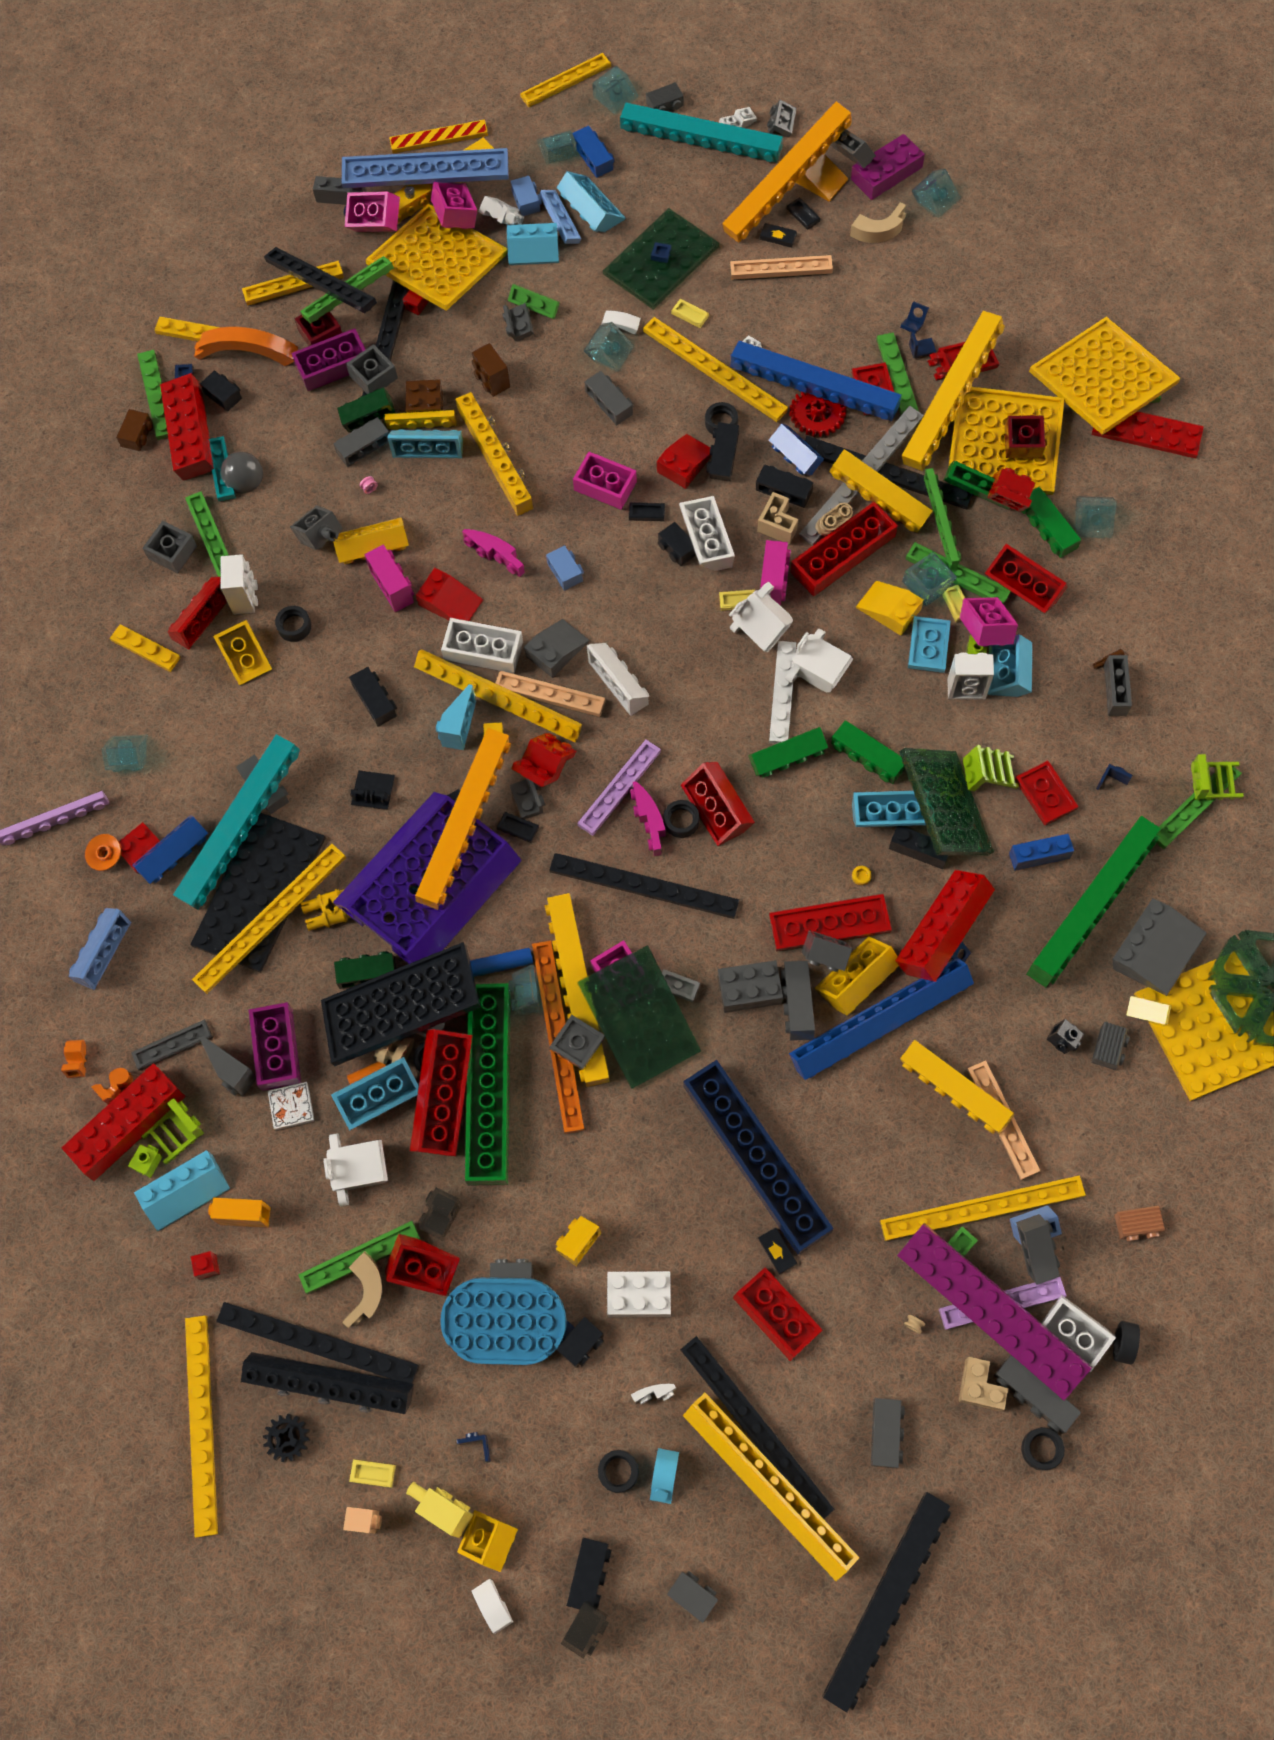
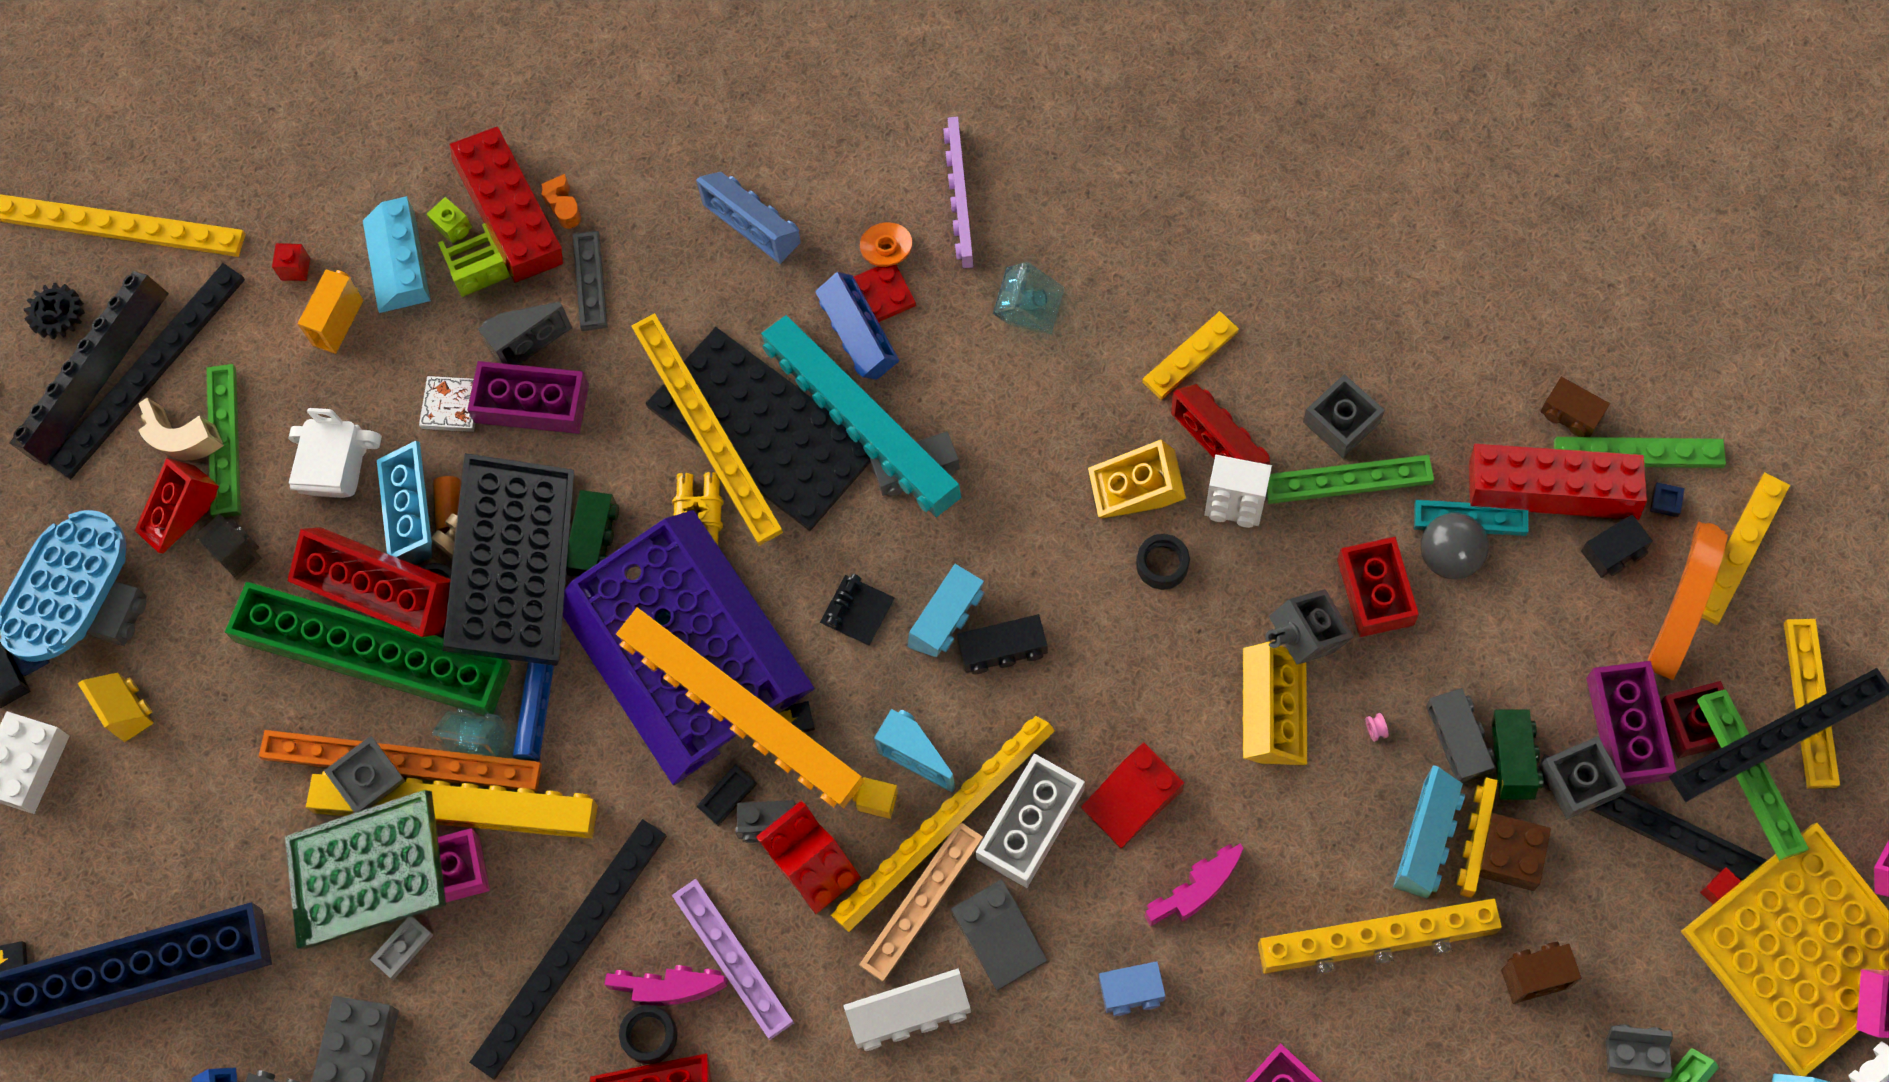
camera: 110 degrees right, 0 degrees up
orange leg [61,1039,86,1078] -> none
dark pink brick [364,544,414,612] -> none
none -> medium azure slope [907,564,985,657]
none -> red brick [1337,536,1419,637]

